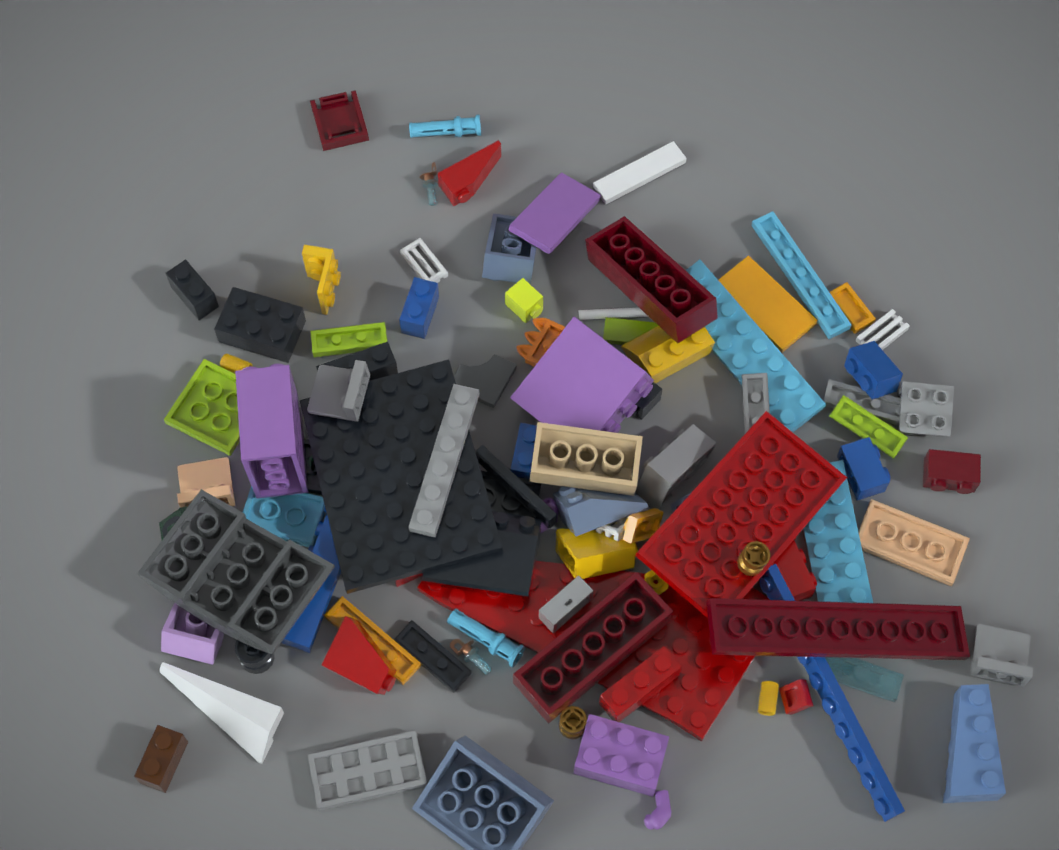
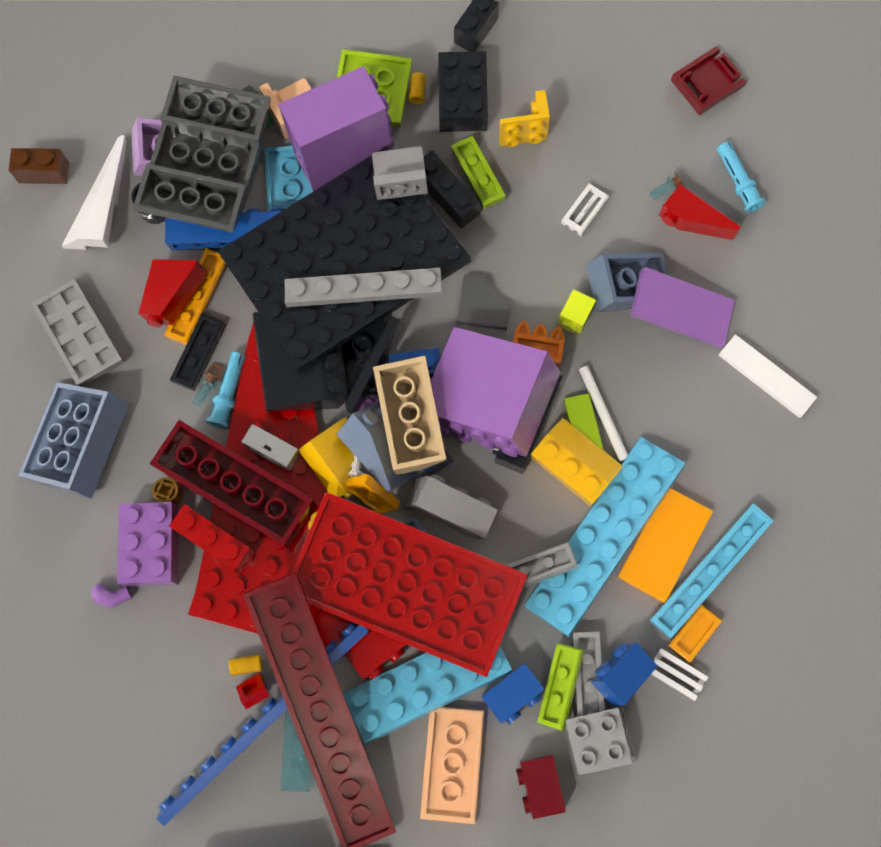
camera: 75 degrees right, 10 degrees up
blue brick [399,277,439,339] -> none
dark red brick [585,216,718,343] -> none
pearl gold wheel [737,541,770,576] -> none

